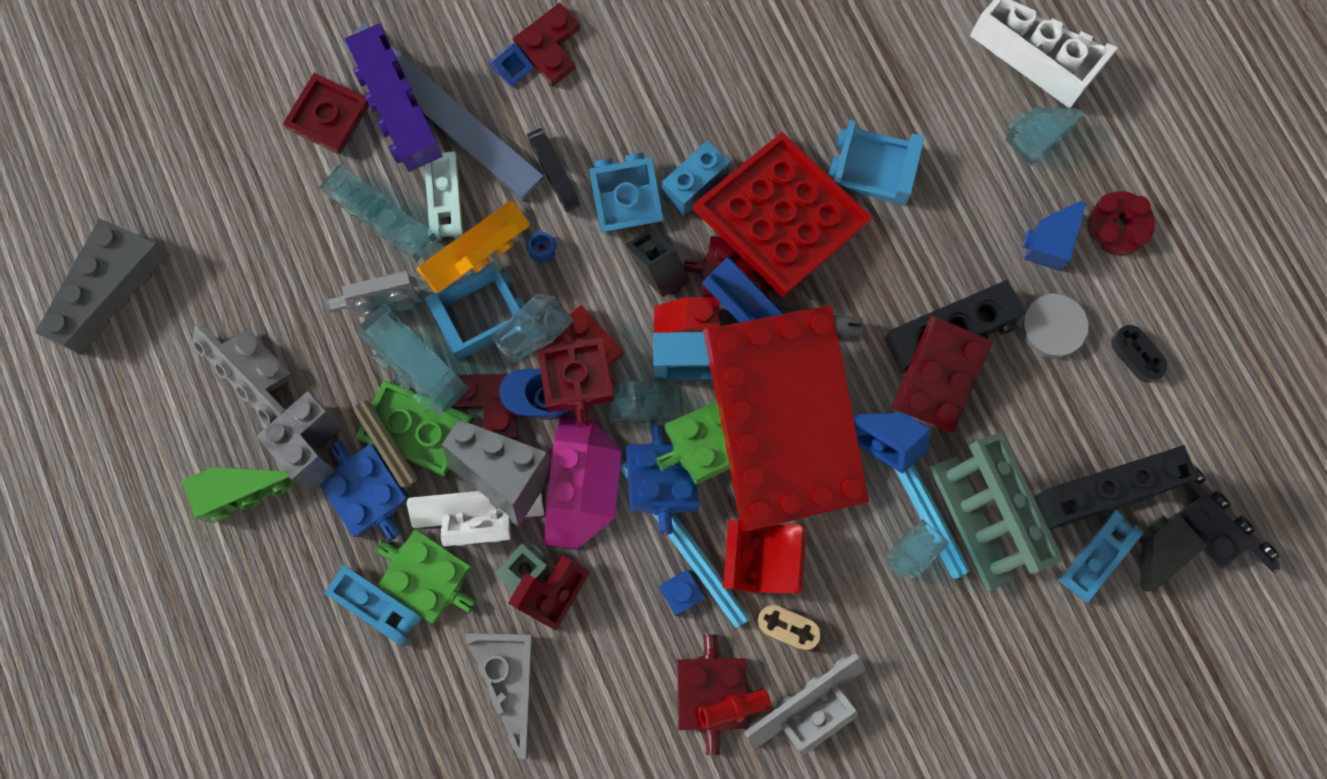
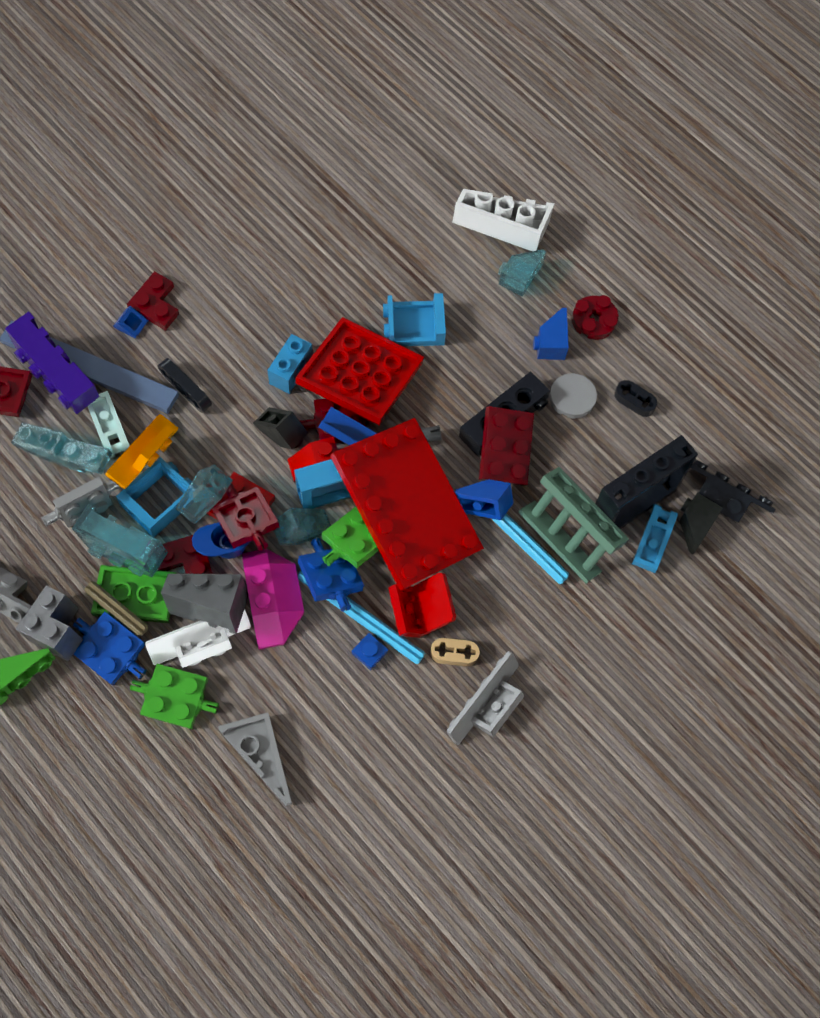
camera: 25 degrees left, 10 degrees down
dark azure plate [324,565,423,646] -> none
sand green brick [495,544,549,592] -> none
dark red plate [508,555,590,631] -> none
blue plate [526,232,558,262] -> none
dark azure plate [589,152,663,232] -> none
dark red plate [676,634,748,755] -> none
red pin [698,688,771,729] -> none
clear light blue brick [885,519,949,579] -> none

